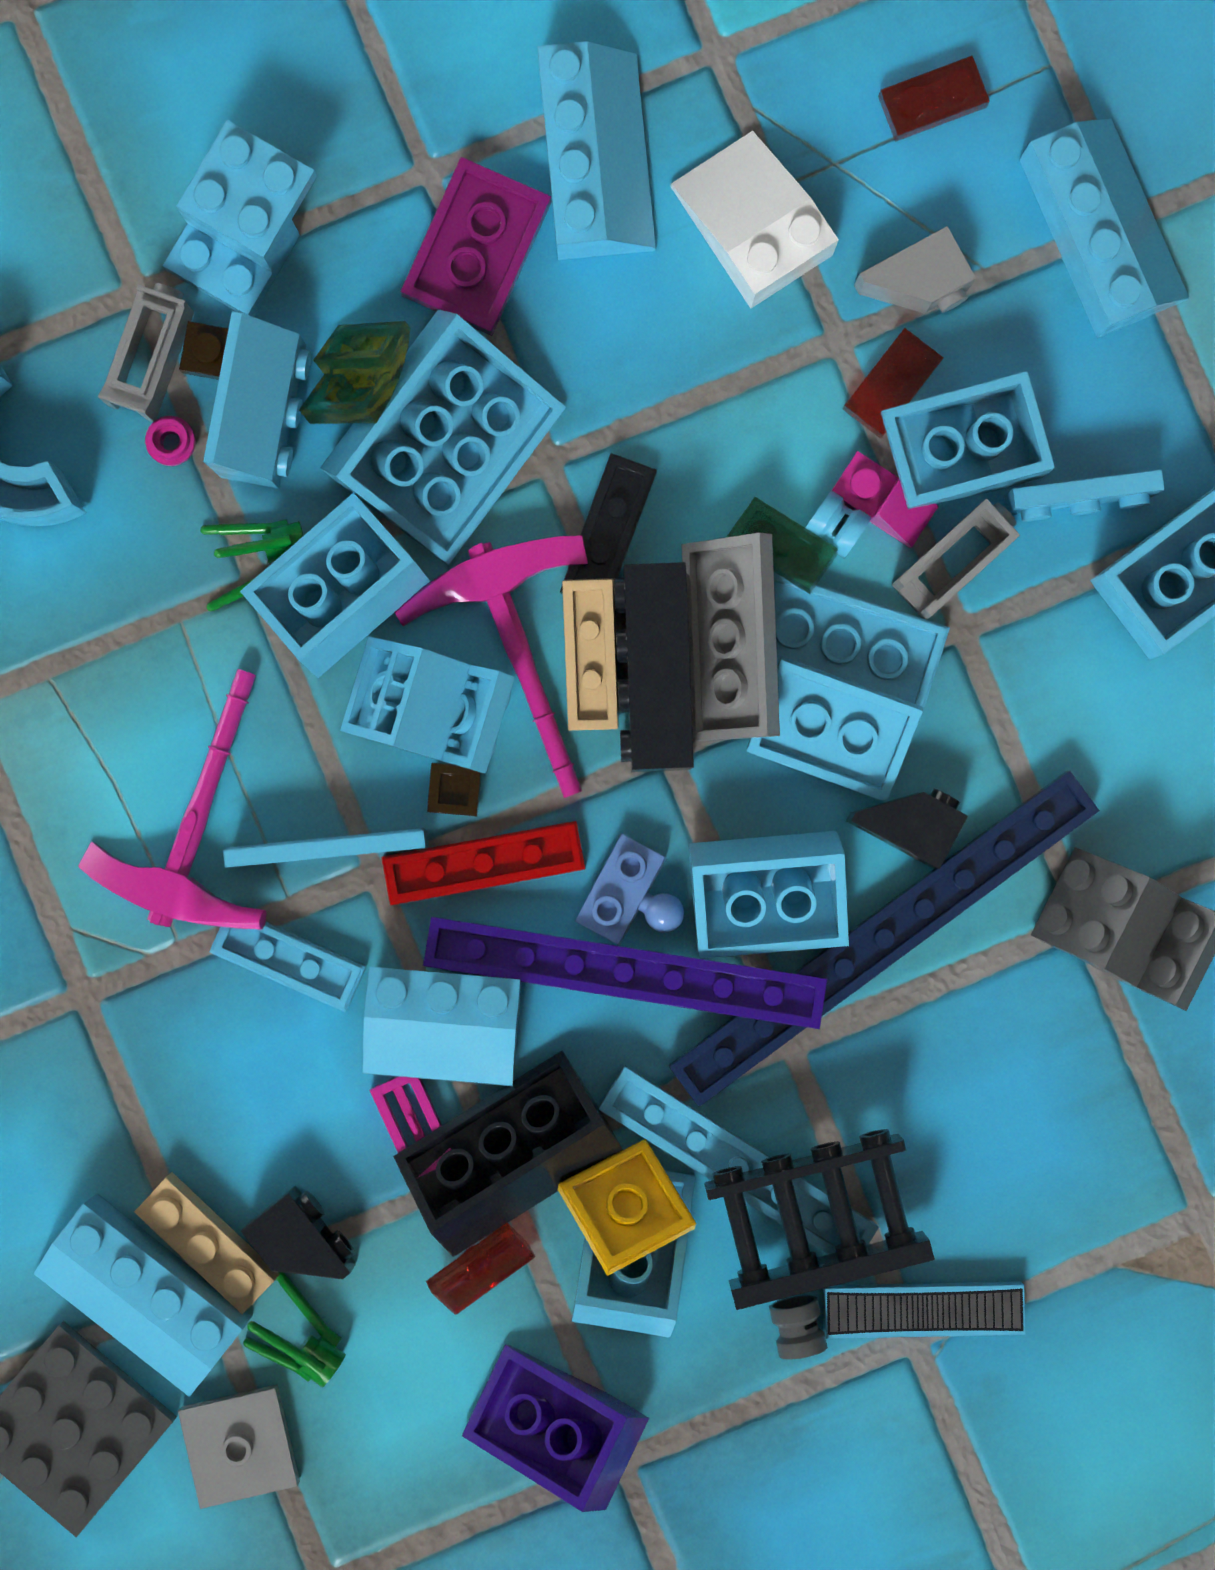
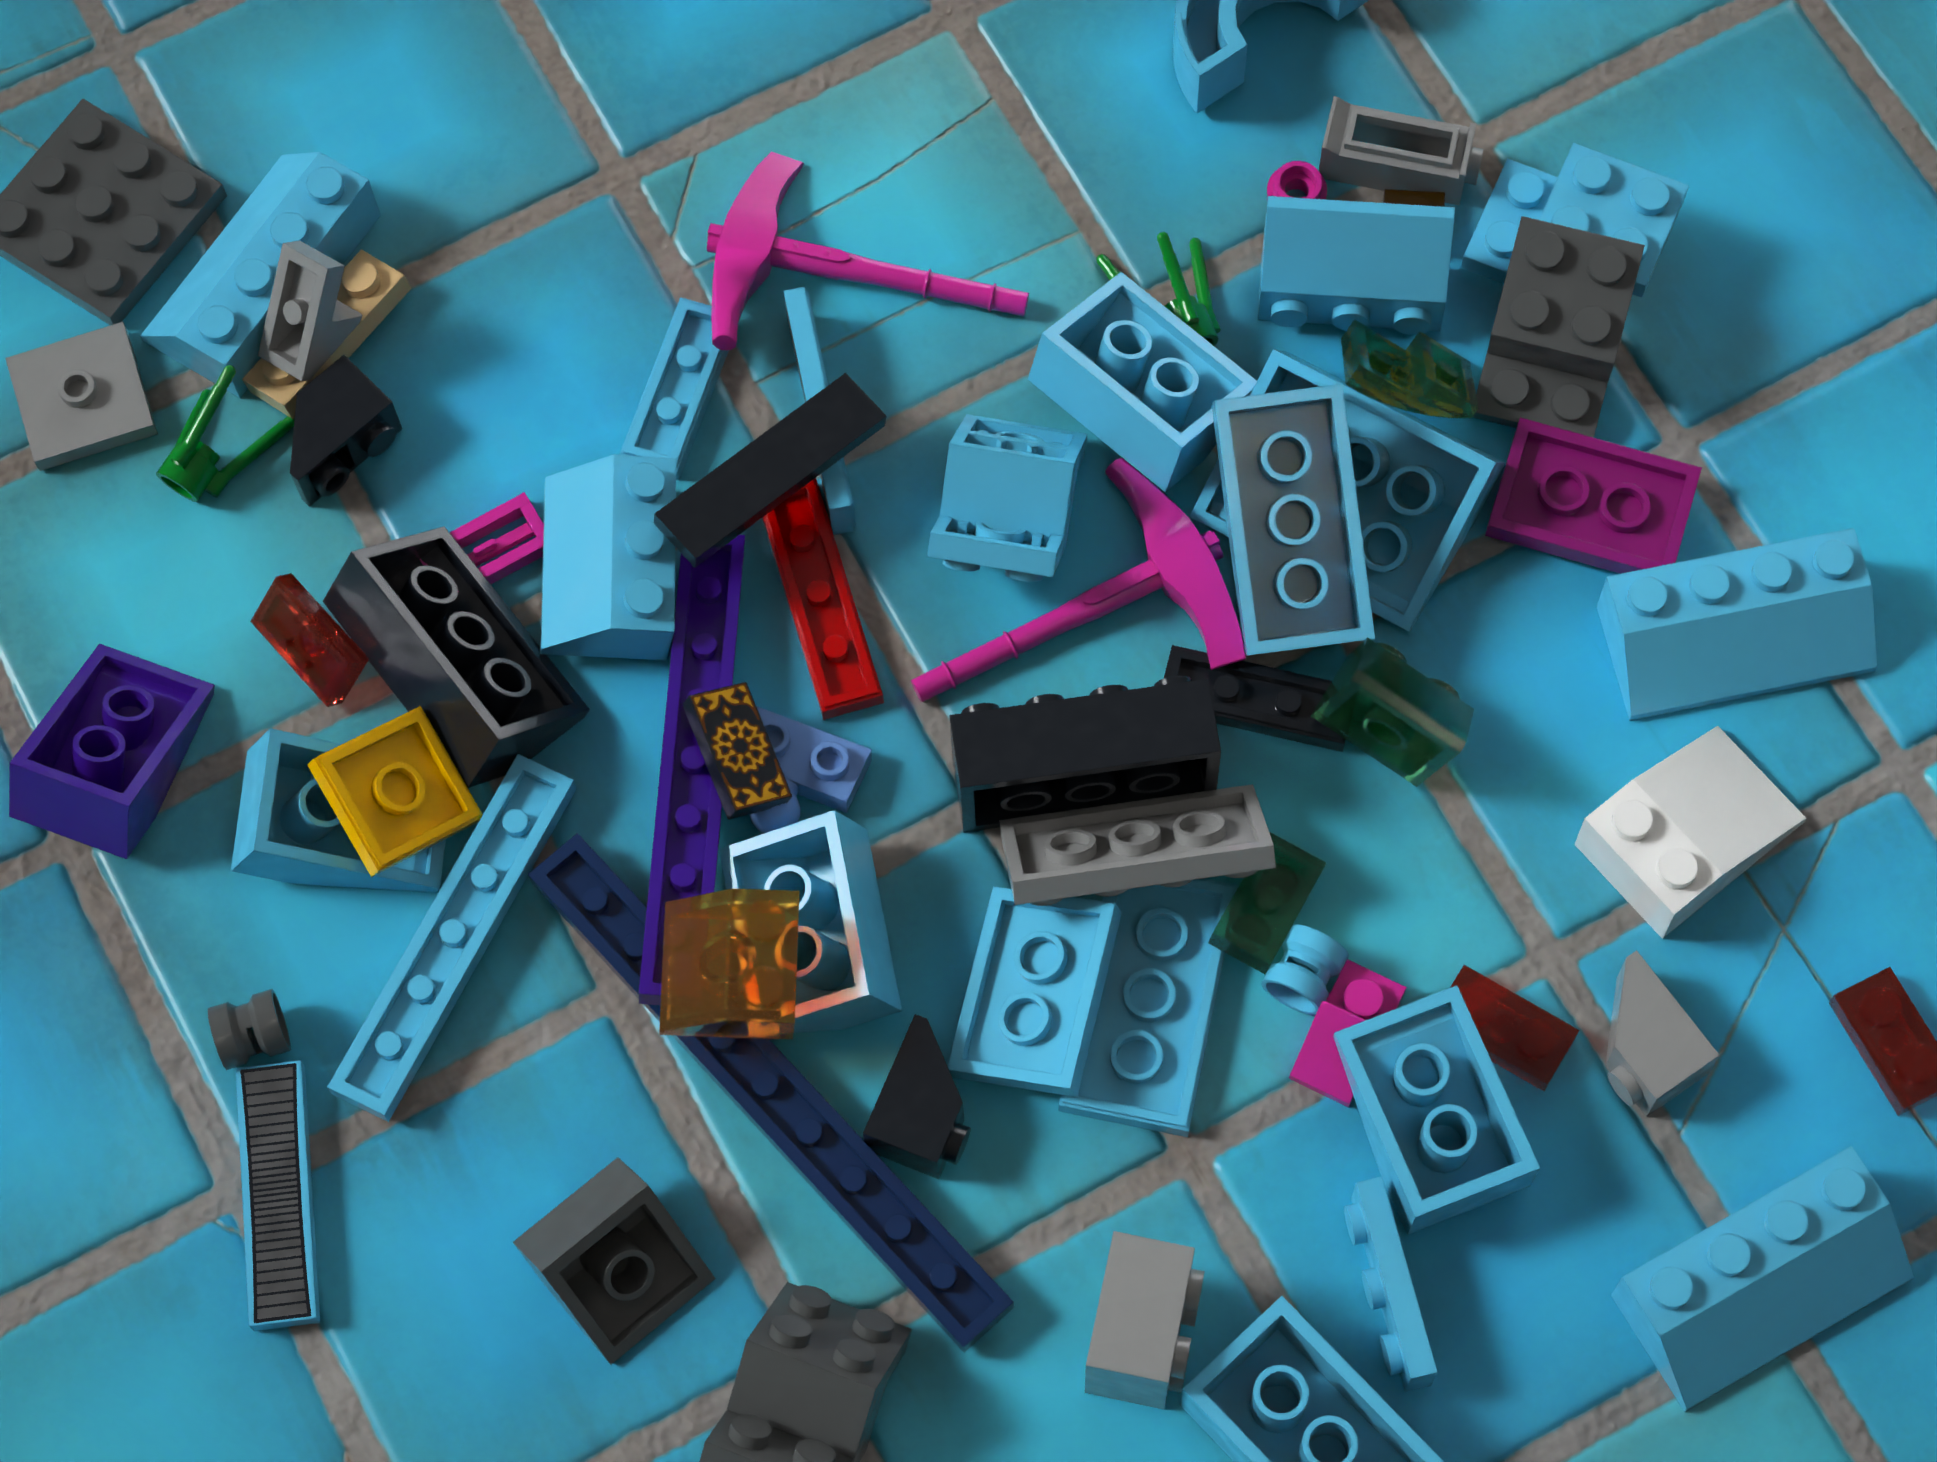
camera: 90 degrees right, 20 degrees down
dark brown plate [427,763,482,817] -> none
tan plate [562,578,619,731] -> none
black fence [704,1129,935,1310] -> none
light grey window [892,498,1020,620] -> none
none -> light grey slope [258,240,362,381]
none -> dark grey slope [513,1157,716,1365]
none -> black tile [654,373,887,568]
none -> clear orange slope [659,888,800,1040]
none -> tile [683,682,792,820]
none -> light grey brick [1085,1231,1205,1409]
none -> medium azure brick [1211,383,1375,656]
none -> clear green slope [1311,637,1474,787]
none -> dark grey bracket [1471,216,1645,438]

